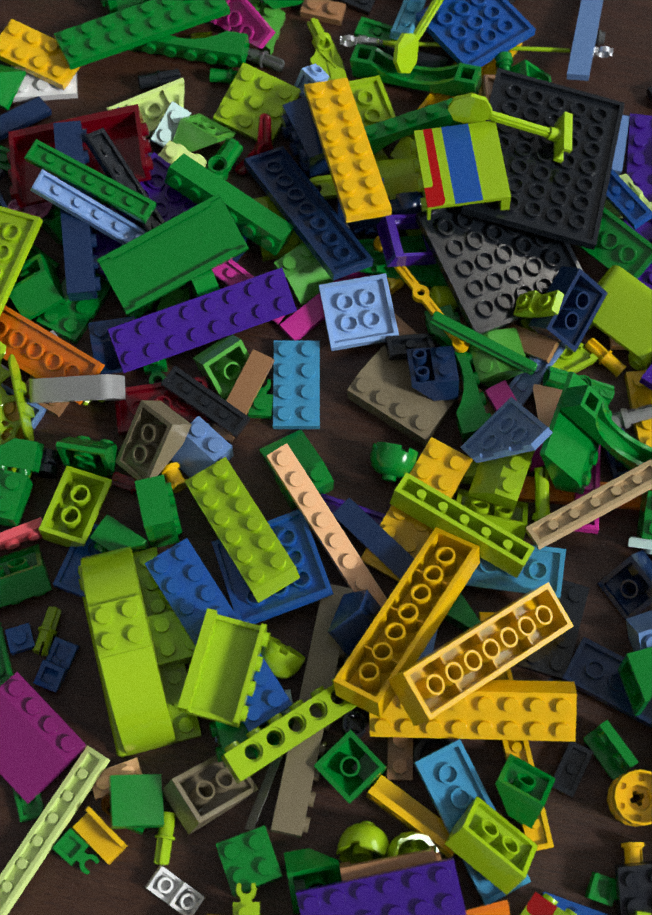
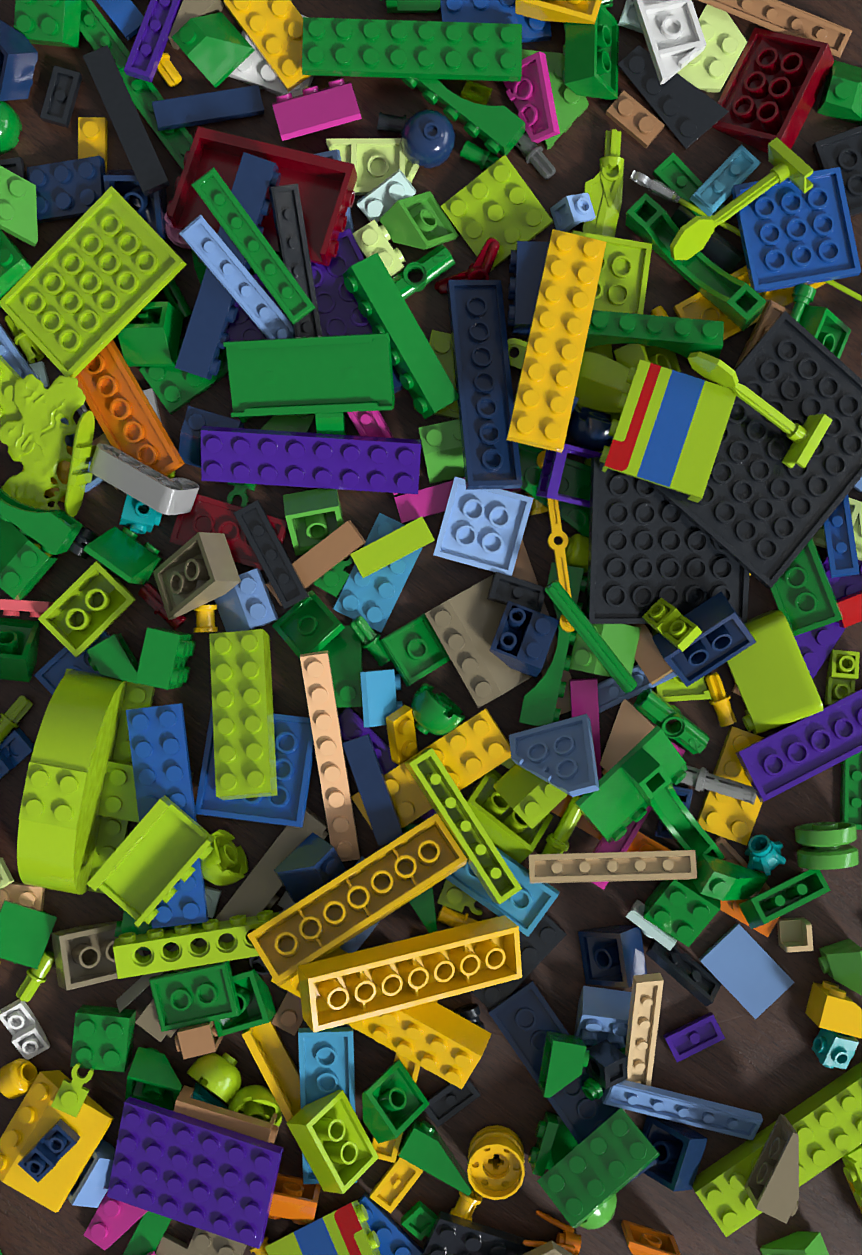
camera: 30 degrees right, 20 degrees up
green bracket [583,720,638,780] -> none
none -> teal brick [119,494,162,534]
none -> green tile [149,961,241,1032]
none -> medium nougat brick [175,1021,223,1059]
none -> dark pink slope [272,78,362,141]
none -> green plate [272,590,345,659]
none -> lime tile [350,517,435,578]
none -> green axle [350,616,390,666]
none -> dark azure slope [360,669,403,728]
none -> yellow plate [370,1156,423,1214]
none -> green plate [379,613,451,687]
none -> yellow plate [386,705,418,765]
none -> green slope [398,1119,472,1196]
none -> dark blue cylinder [400,110,455,168]
none -> lime plate [437,879,482,915]

